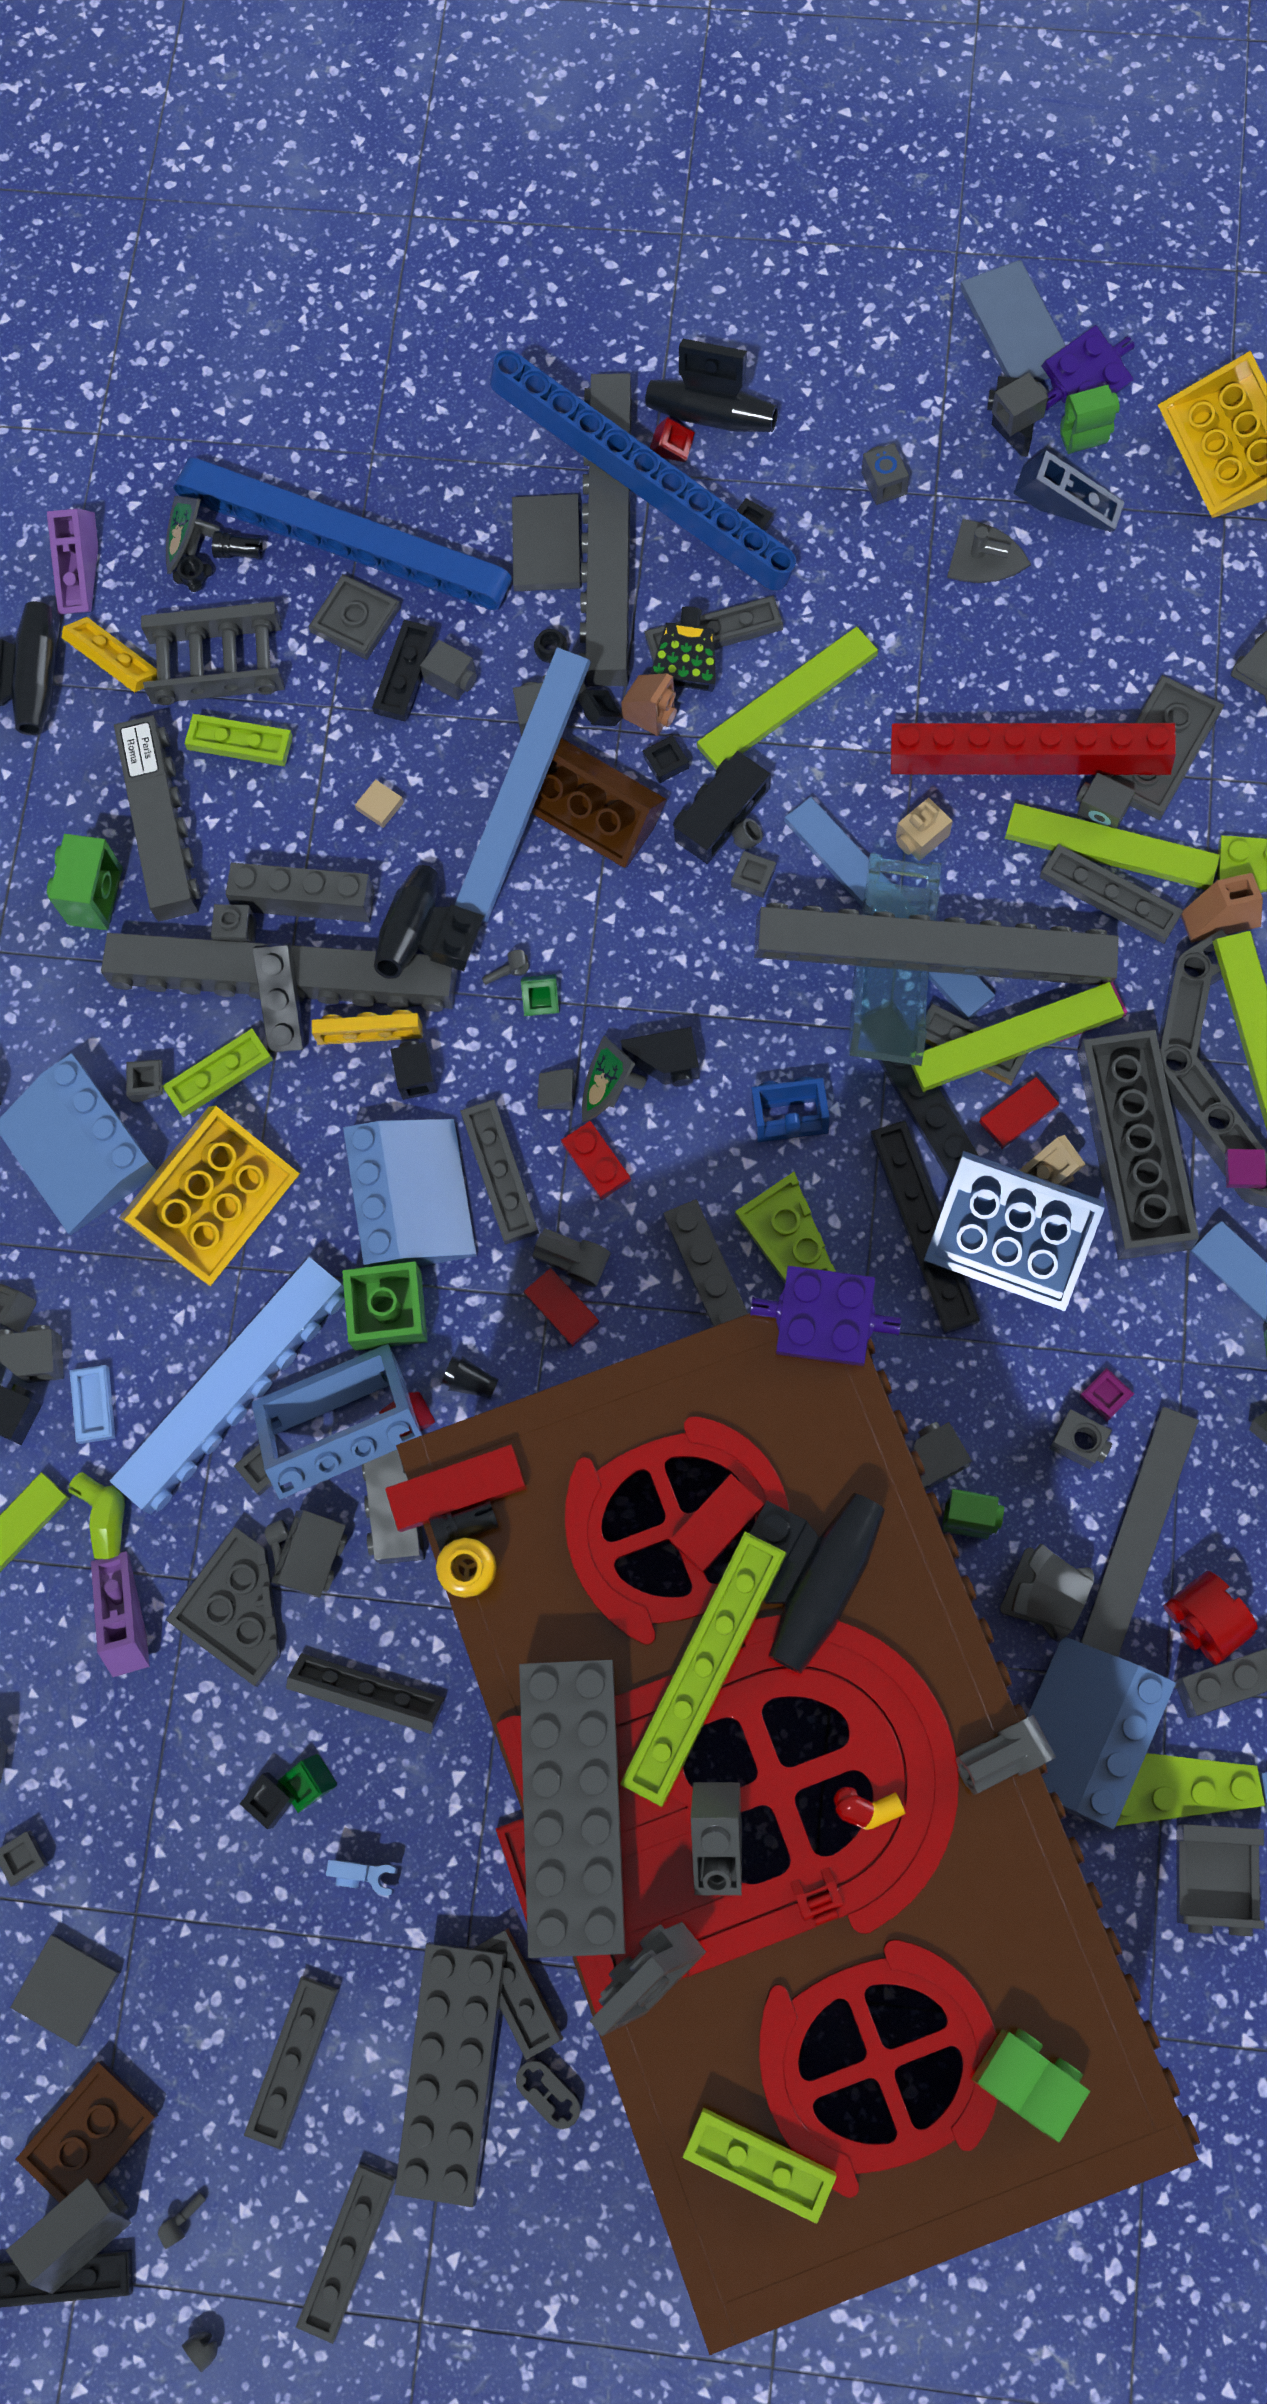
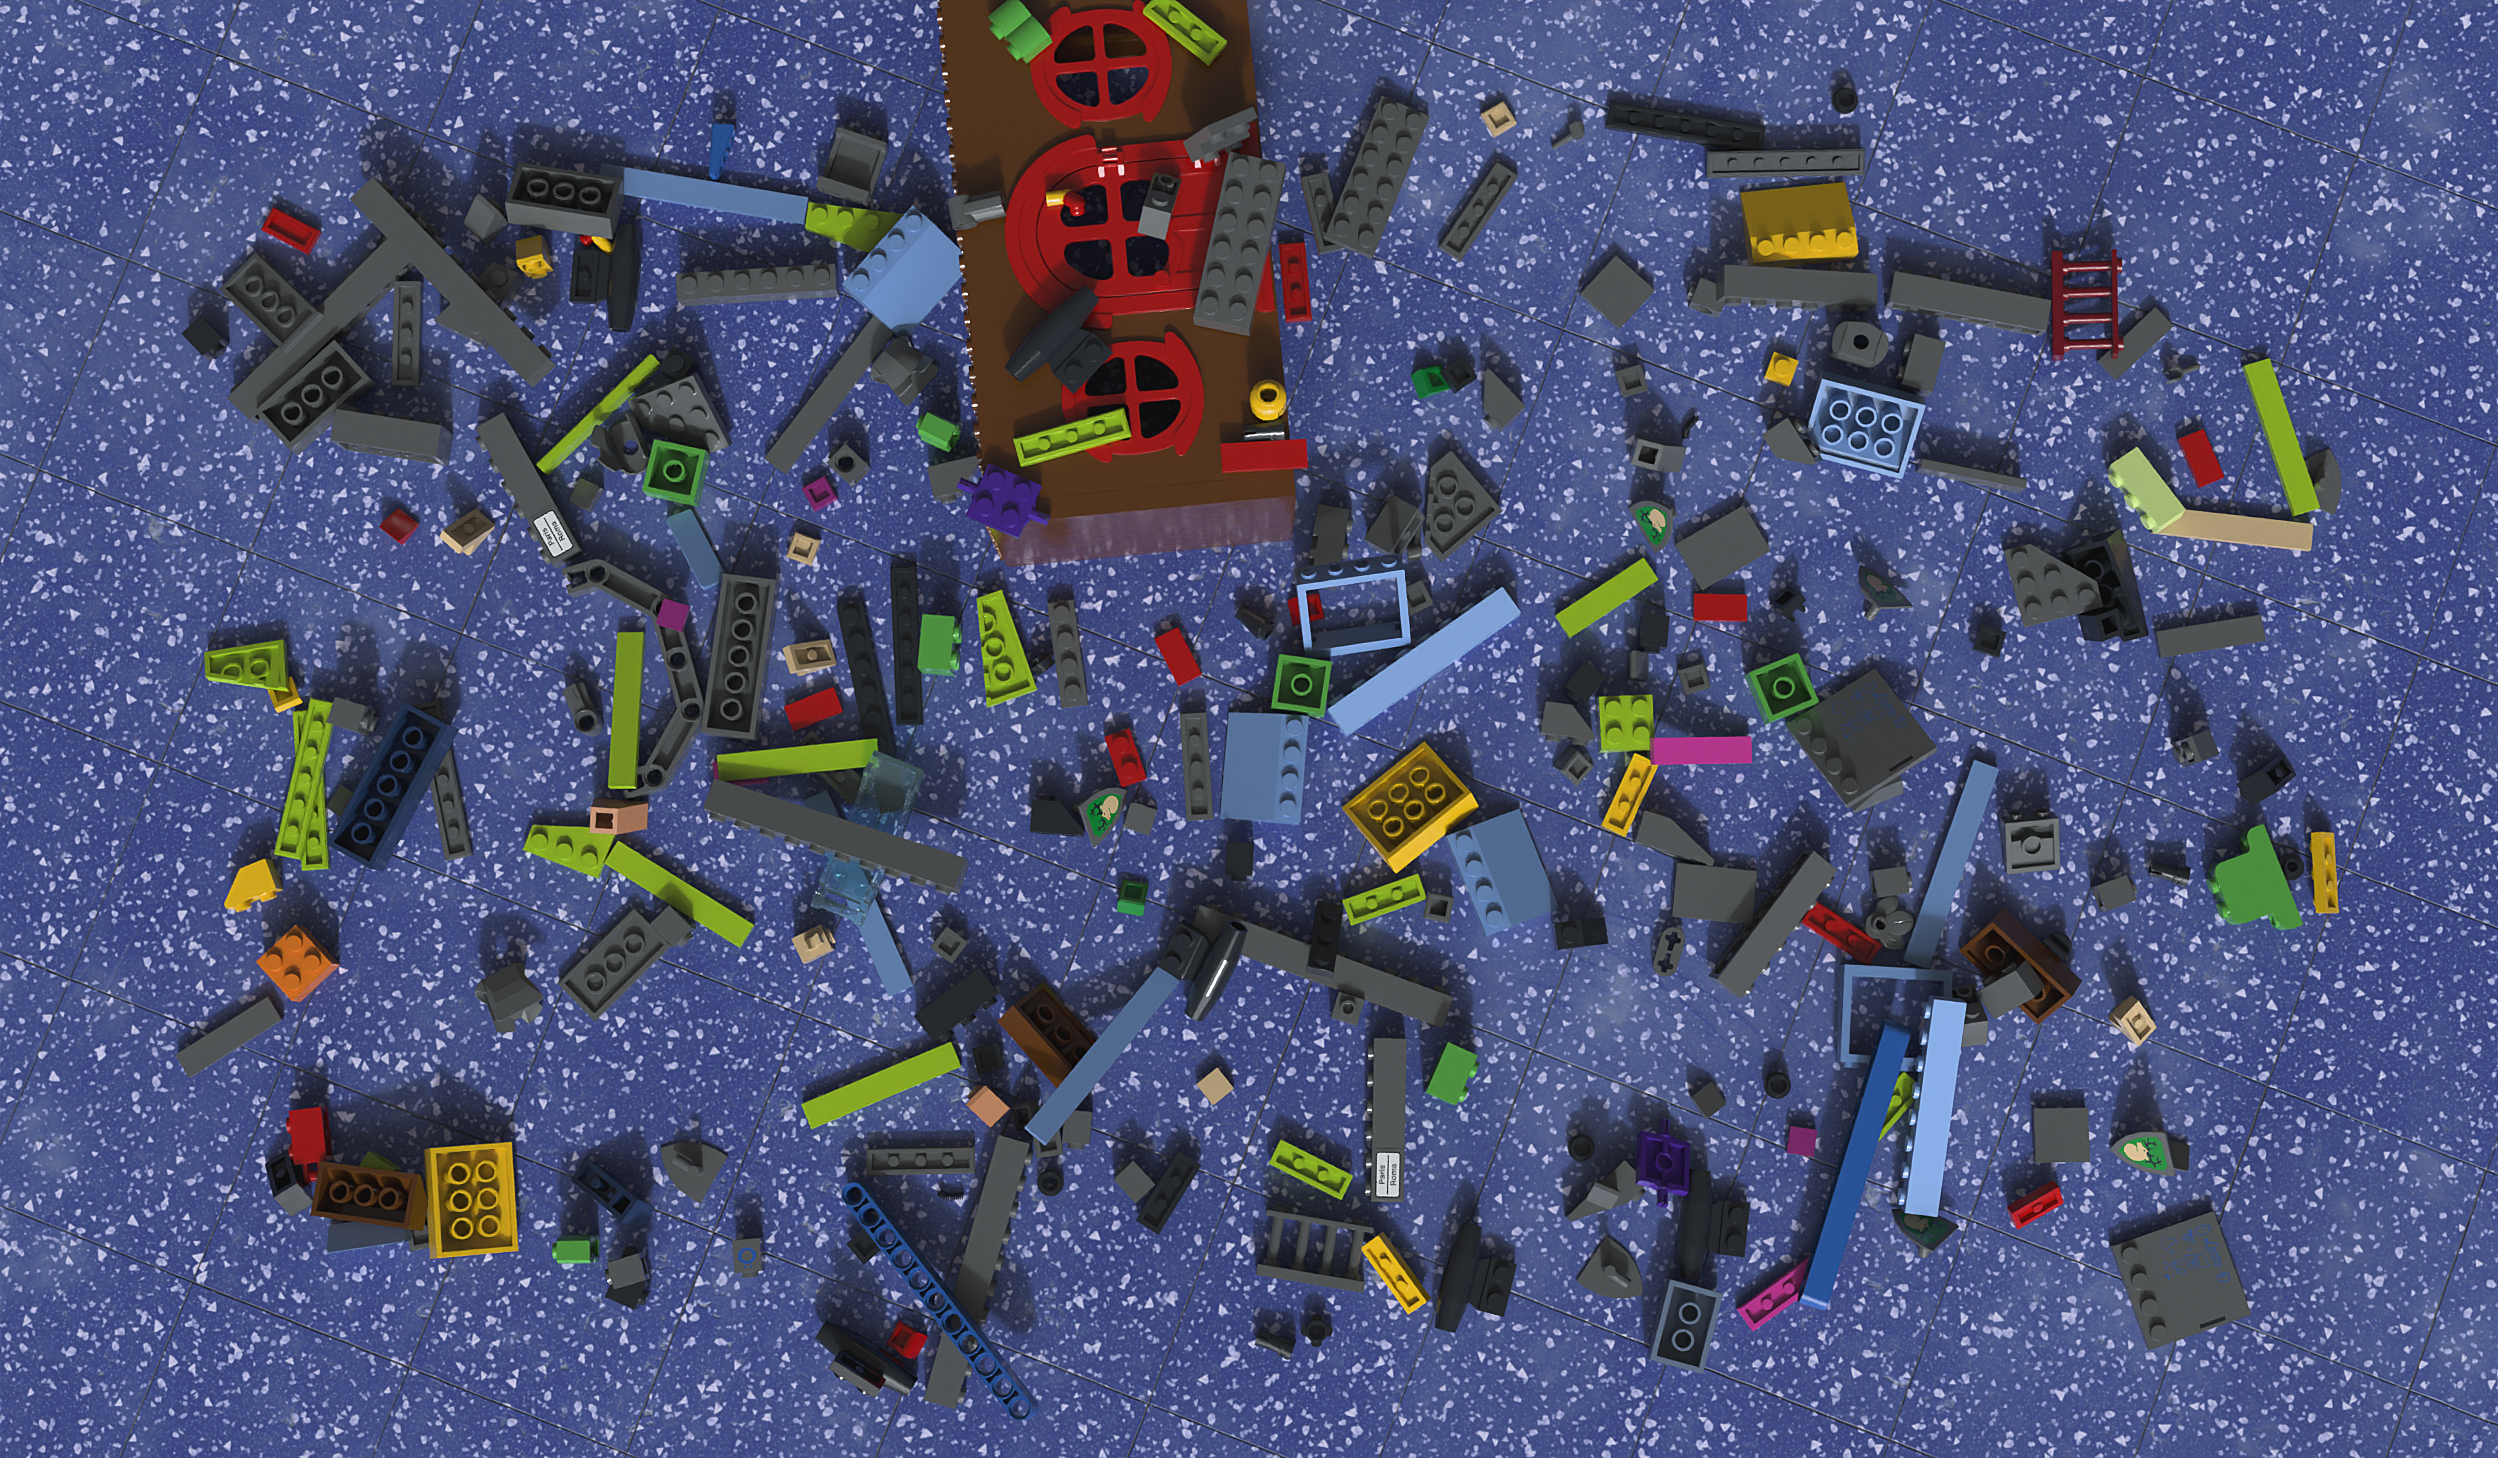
camera: 175 degrees left, 10 degrees up
dark grey brick [6,2178,132,2294] -> none
reddish brown plate [15,2061,159,2203] -> none
medium lavender slope [47,508,98,615] -> none
lime arm [68,1472,125,1559] -> none
light blue tile [70,1365,115,1444] -> none
medium lavender slope [91,1551,150,1677] -> none
dark grey shield [166,496,220,574] -> none
blue beam [173,457,512,610] -> none
dark grey hinge [182,2332,218,2372] -> none
dark grey brick [225,862,375,923] -> none
dark grey plate [286,1653,445,1734] -> none
dark grey tile [295,2162,397,2344] -> none
dark grey tile [308,574,401,660] -> none
yellow plate [312,1010,423,1045] -> none
light blue plate [326,1859,398,1896] -> none
dark grey hand [482,950,529,985] -> none
dark grey tile [512,494,581,591] -> none
dark grey beam [516,2059,581,2129] -> none
dark grey piece [532,1228,611,1287] -> none
lime tile [620,1532,787,1807] -> none
torso [651,606,716,692] -> none
red tile [670,1474,764,1572] -> none
dark grey hinge [732,818,762,849] -> none
blue window [751,1076,829,1143] -> none
red brick [891,723,1176,775] -> none
medium blue slope [924,1151,1105,1311] -> none
sand blue tile [960,260,1066,382] -> none
dark grey plate [1040,844,1184,944] -> none
dark purple plate [1041,325,1135,410] -> none
red brick [1163,1570,1258,1666] -> none
none -> tan tile [786,532,821,566]
none -> bright green brick [918,614,963,676]
none -> black leg [937,1190,964,1201]
none -> lime tile [1013,408,1131,467]
none -> black plate [1030,652,1055,675]
none -> tan tile [1480,101,1517,138]
none -> dark grey slope [1482,369,1525,433]

